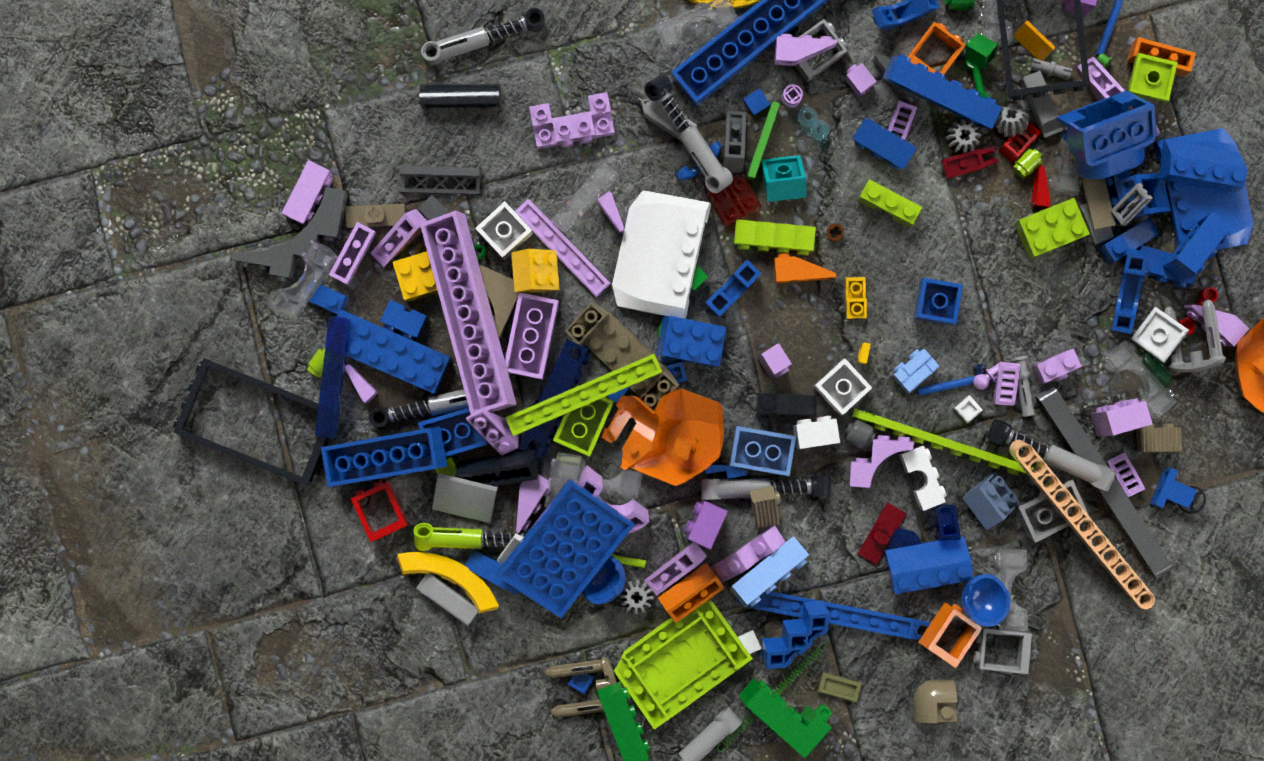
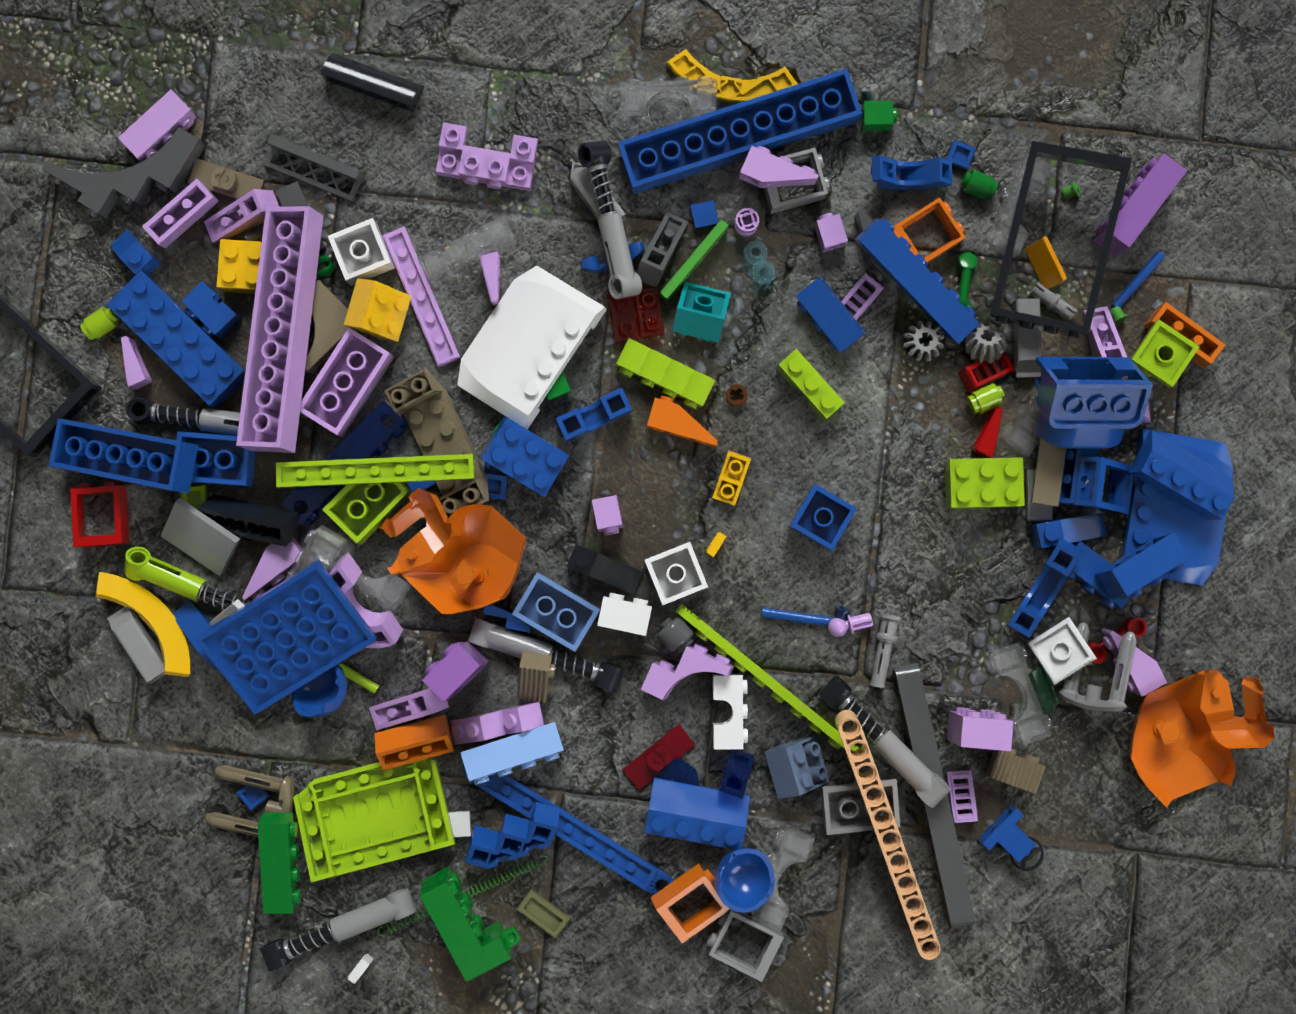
camera: 20 degrees right, 0 degrees up
clear arch [268,240,338,322] -> none
clear blue plate [315,316,351,438] -> none
piece [421,8,545,65] -> none
lavender slope [466,410,519,455] -> none
light grey gear [620,580,654,614] -> none
light blue brick [892,349,939,394] -> none
dark tan brick [913,679,957,723] -> none
dark red hinge [940,147,999,180] -> none
white tile [954,395,983,423] -> none
green brick [965,33,998,69] -> none
lavender slope [993,362,1020,406] -> none
lavender brick [1032,348,1082,384] -> none
light grey tile [1111,183,1153,226] -> none

